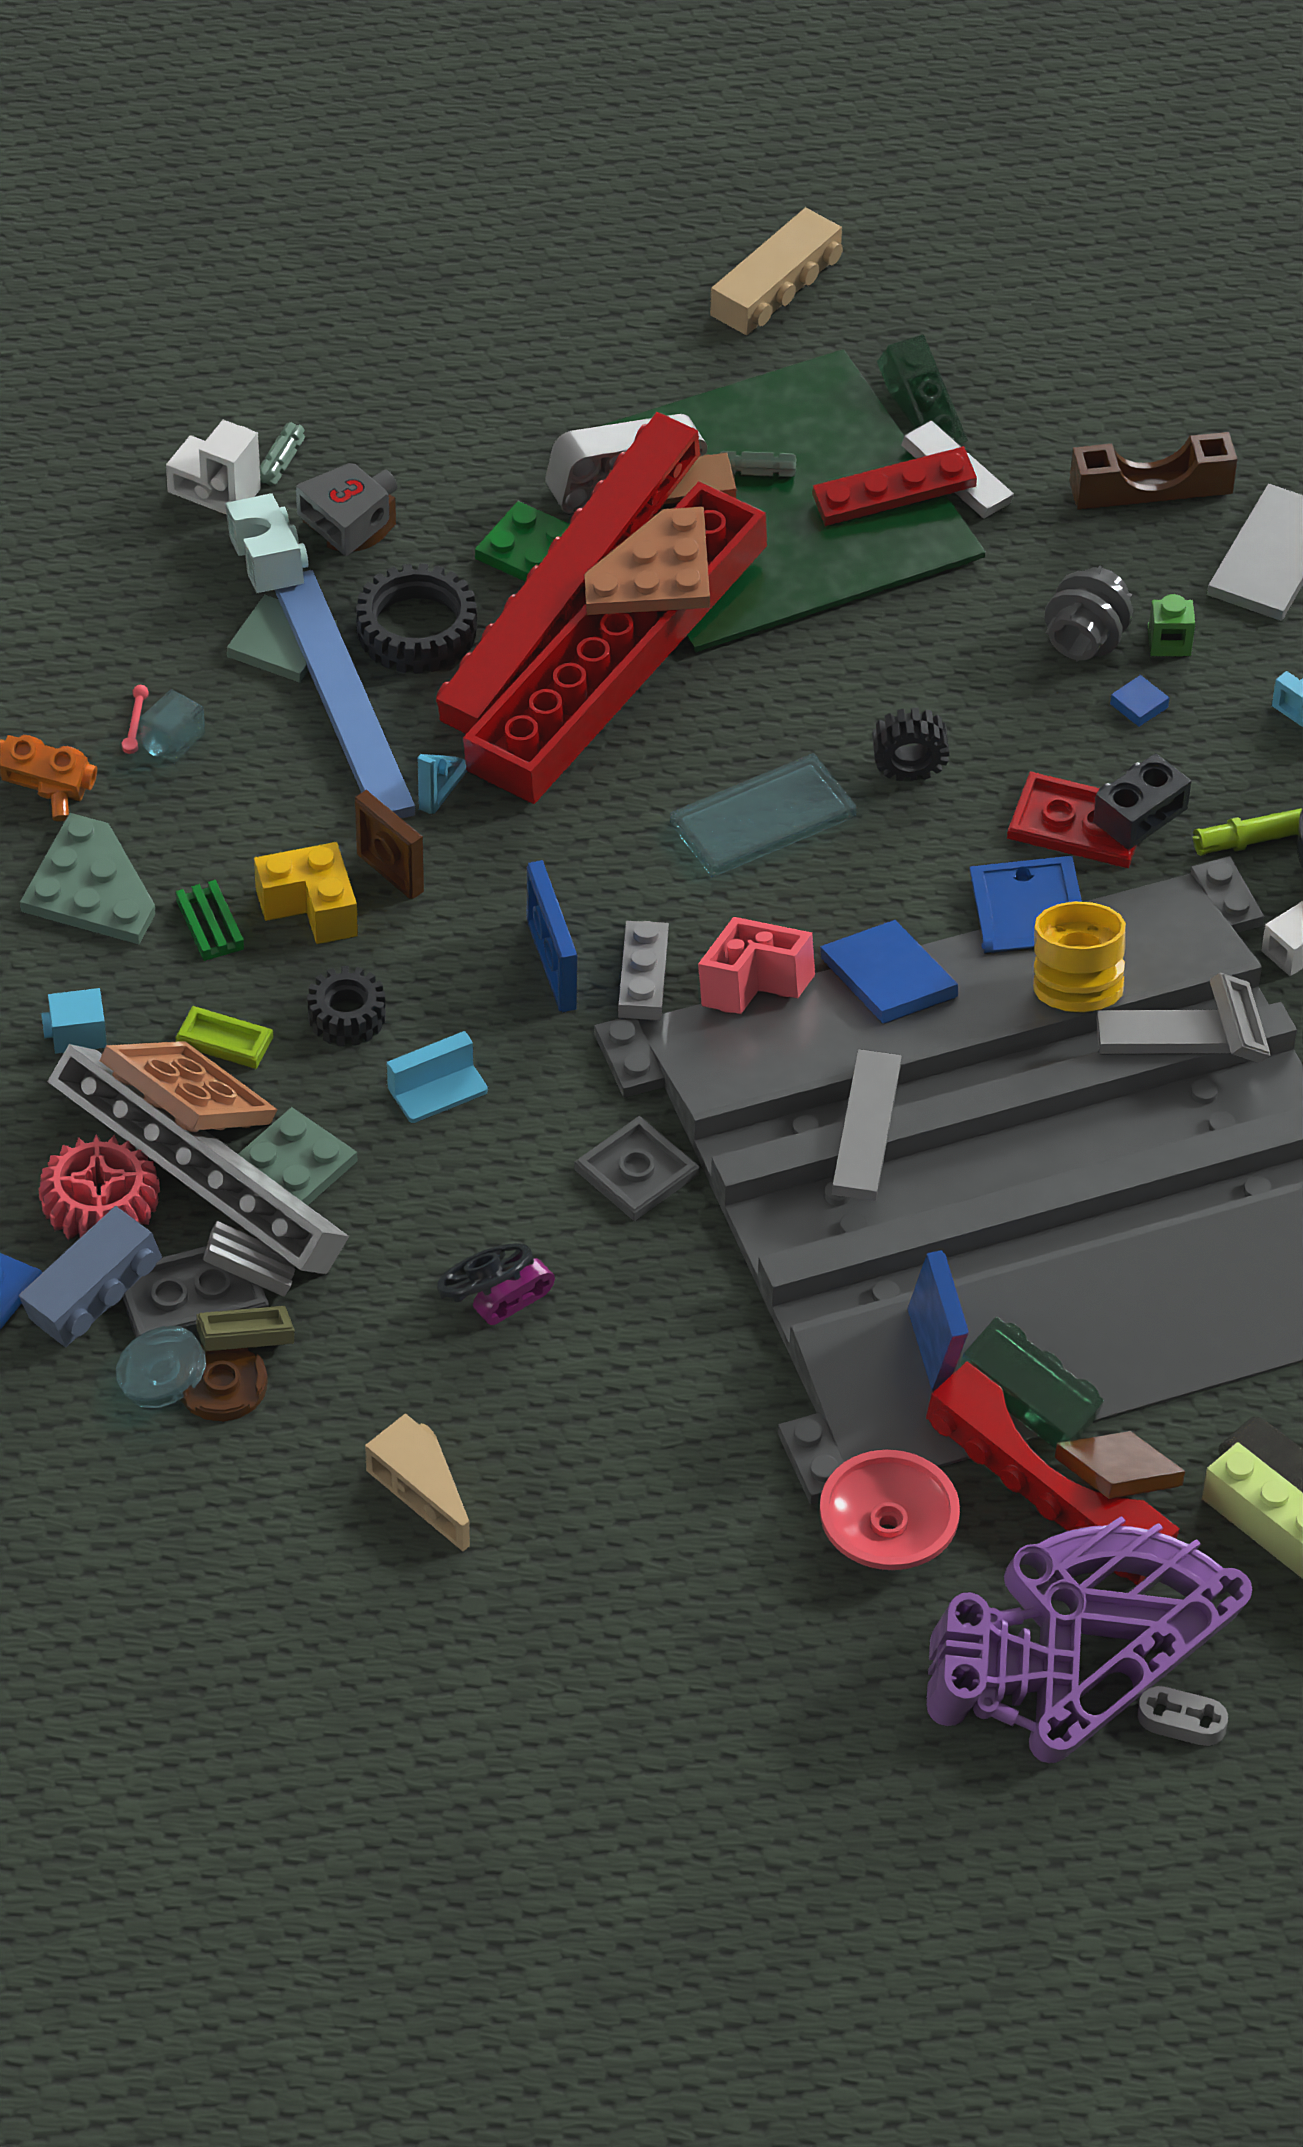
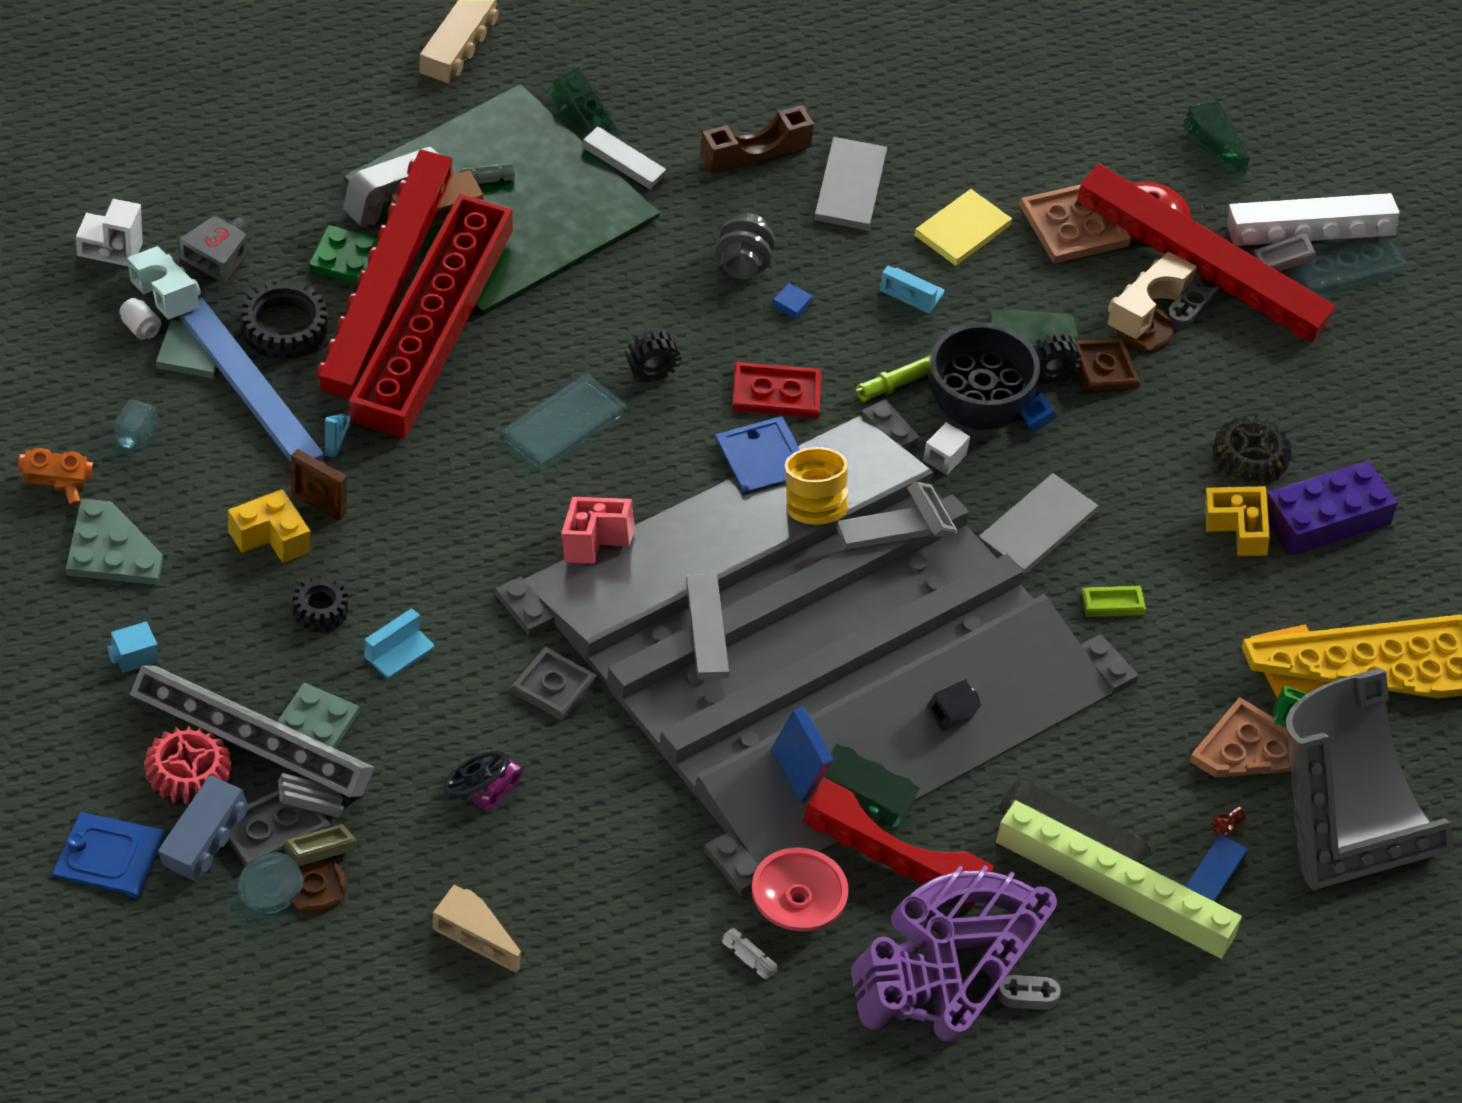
camera: 20 degrees left, 0 degrees up
nougat plate [99,1041,278,1132] -> none
coral hinge [121,685,149,754] -> none
green tile [175,880,244,961] -> none
lime tile [176,1006,273,1069] -> none
sand green axle [260,422,305,486] -> none
blue tile [527,860,577,1012] -> none
nougat plate [585,507,710,615] -> none
light grey plate [618,921,669,1020] -> none
red plate [812,446,977,526] -> none
blue tile [820,920,958,1024] -> none
tile [1055,1431,1185,1499] -> none
black brick [1093,753,1192,850] -> none
bright green brick [1147,594,1195,656] -> none
none -> white brick [120,298,161,340]
none -> light grey axle [722,928,777,979]
none -> black brick [927,679,981,731]

